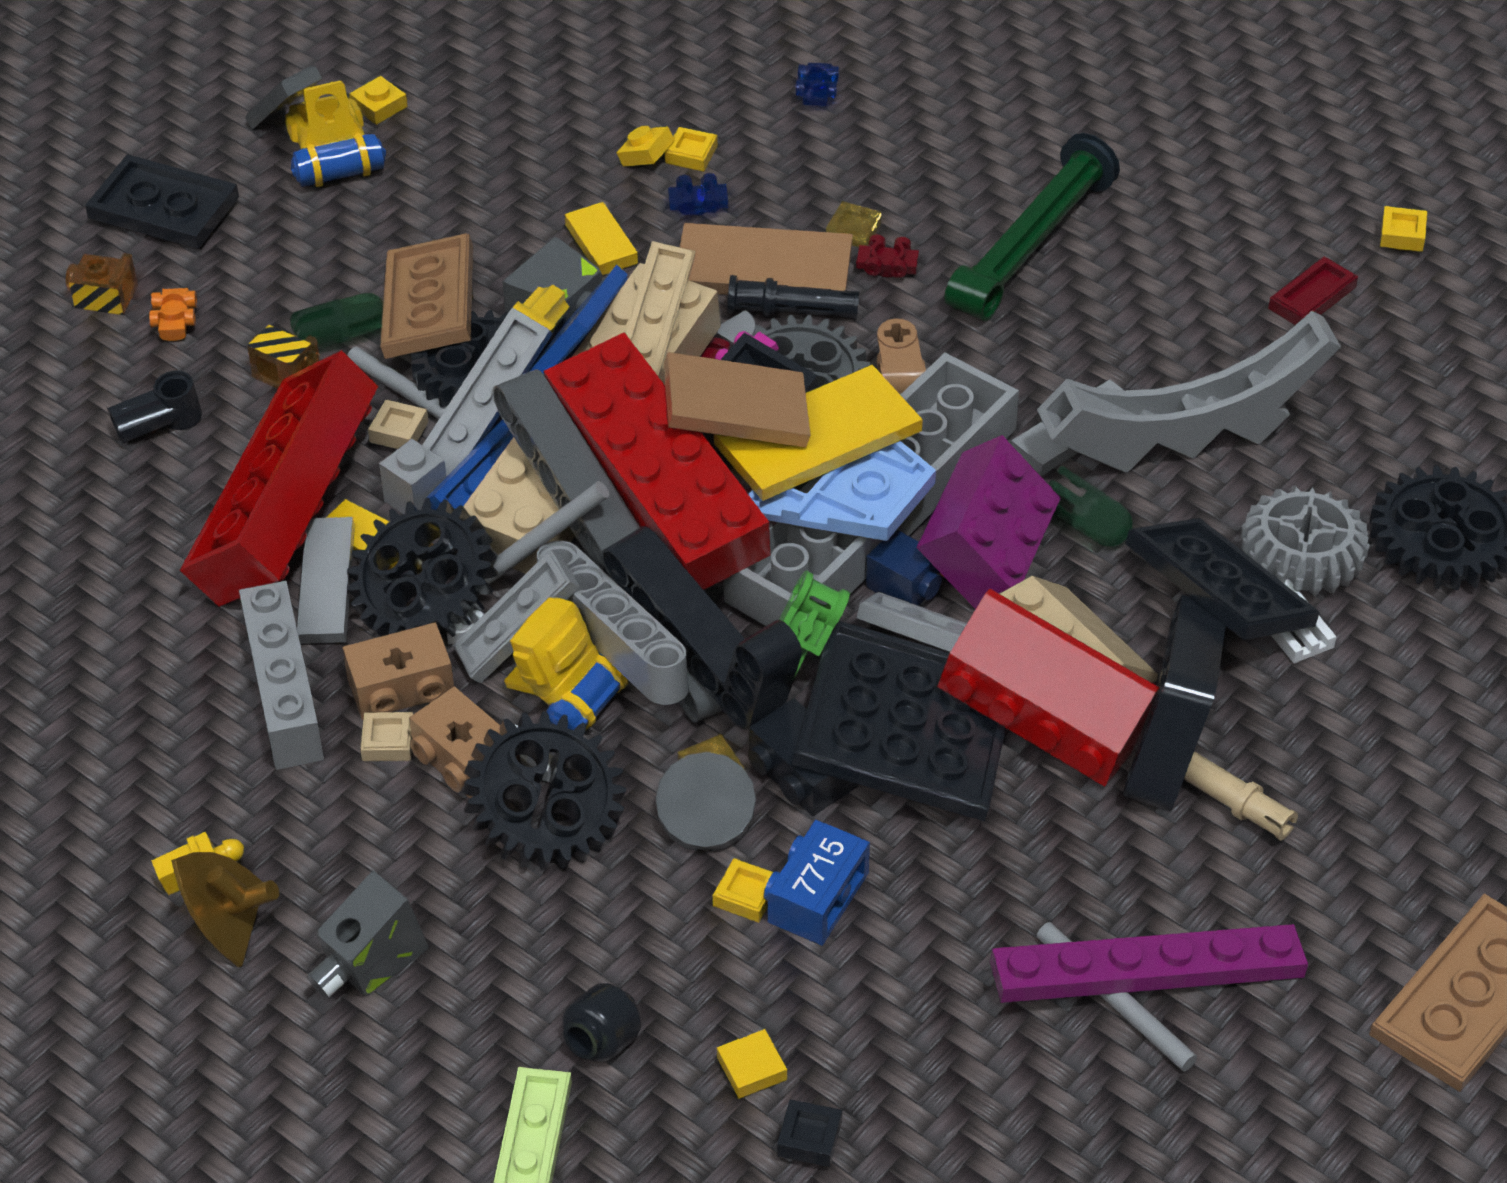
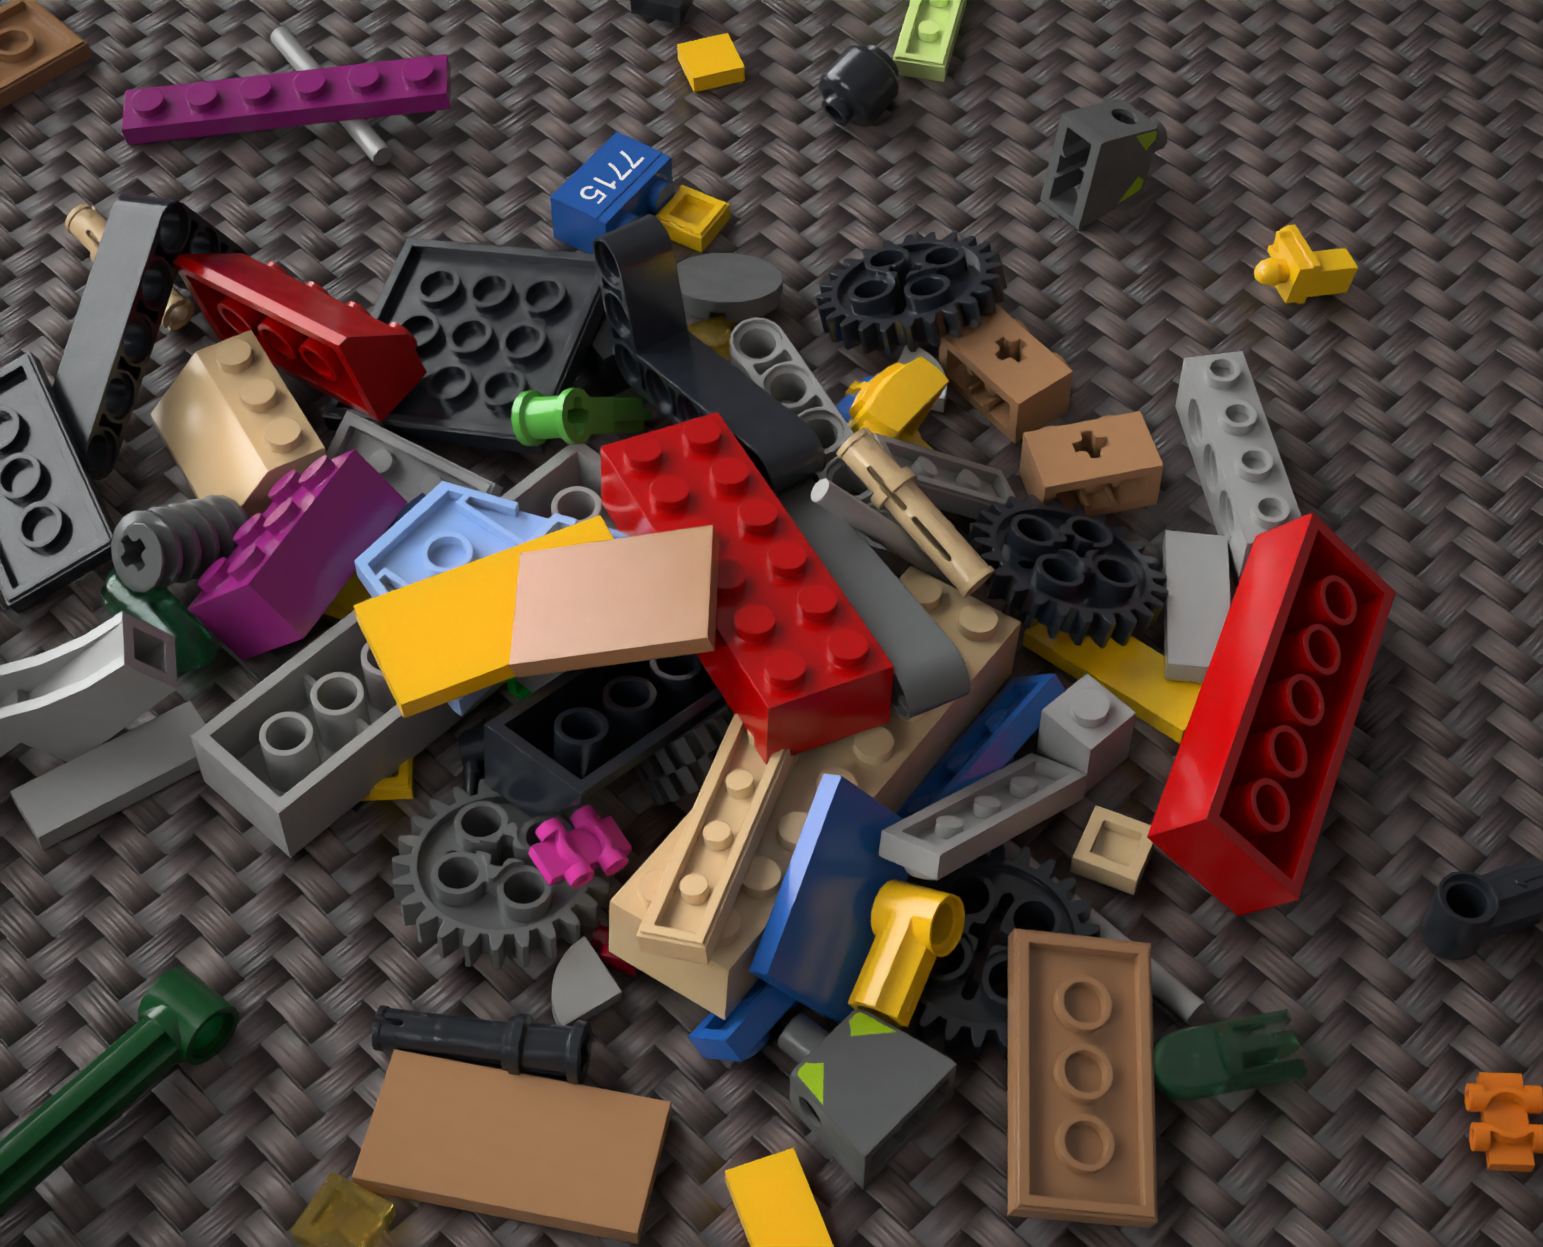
camera: 175 degrees left, 5 degrees up
pearl gold shield [171,852,279,967] -> none
brick [247,325,320,389] -> none
tan tile [360,712,413,761] -> none
dark red piece [856,234,919,278] -> none
medium nougat piece [877,318,926,394] -> none
none -> dark grey piece [111,495,249,592]
none -> tan pin [836,427,995,598]

